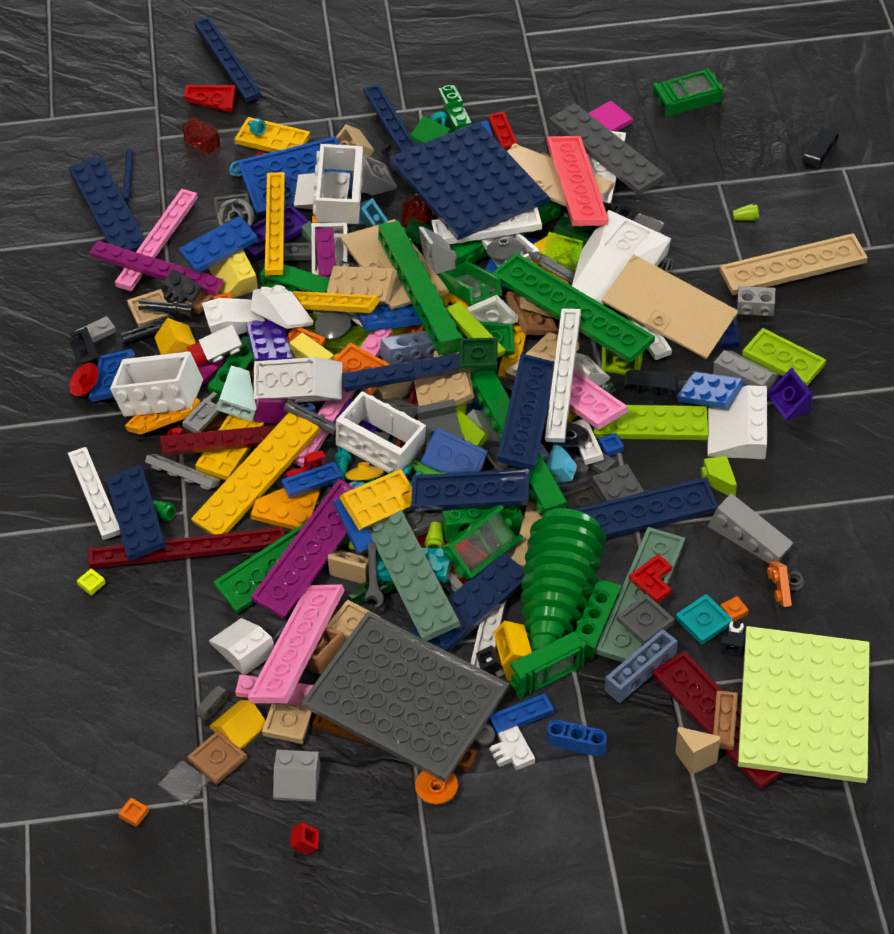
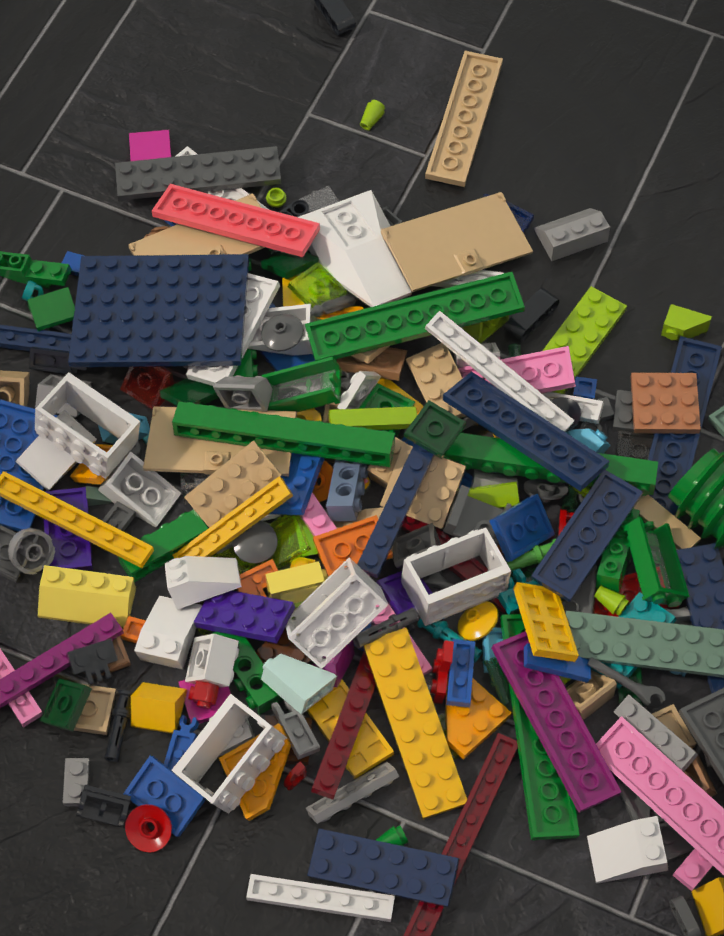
camera: 60 degrees left, 10 degrees up
black pin [138,299,195,319] -> none
blue plate [179,216,258,274] -> none
magenta plate [315,228,336,279] -> none
red tile [488,112,518,151] -> none
green door [653,68,723,117] -> none
plate [677,372,744,409] -> none
white slope [708,385,767,459] -> none
light grey brick [737,286,775,316] -> none
lime plate [743,328,826,386] -> none
dark purple slope [767,368,813,420] -> none
none -> dark green tile [40,679,92,732]
none -> lime plate [266,188,286,208]
none -> light grey plate [614,694,698,772]
none -> nougat plate [631,373,701,434]

